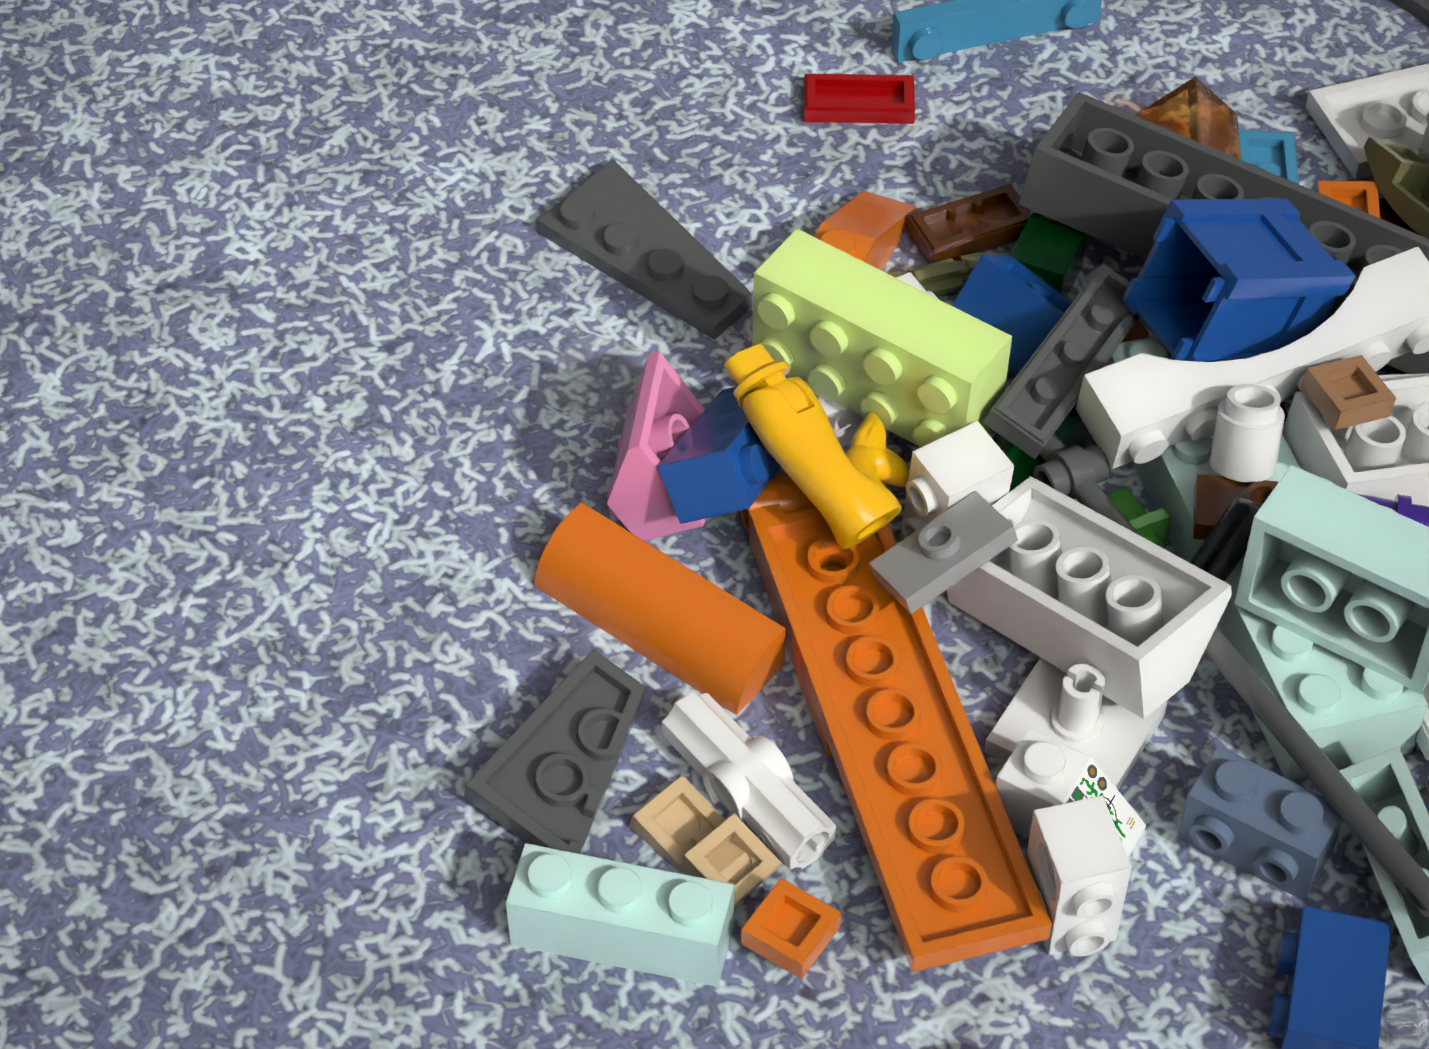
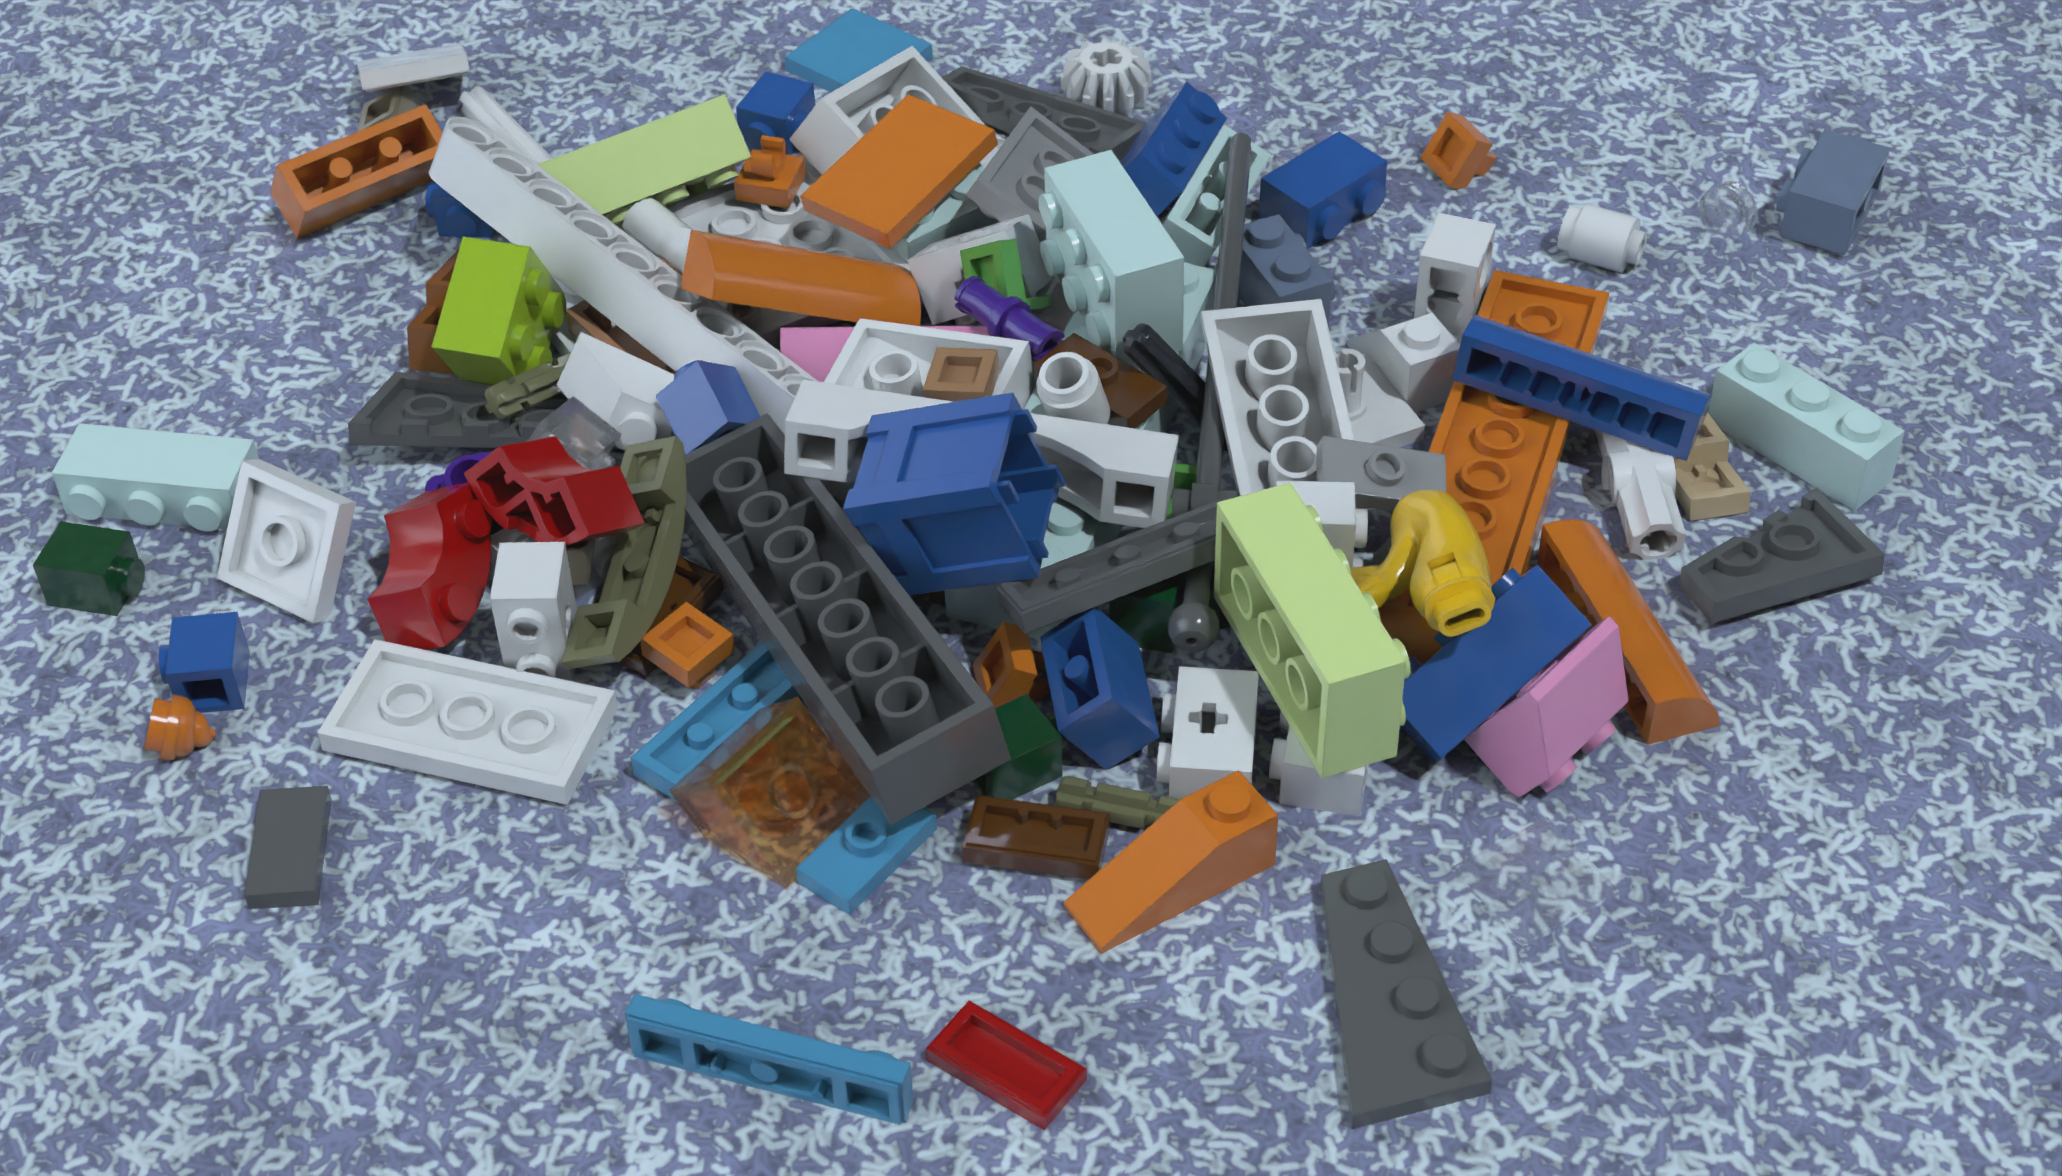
camera: 145 degrees left, 5 degrees down
orange tile [741,878,841,980] -> none
none -> blue brick [1452,315,1712,461]

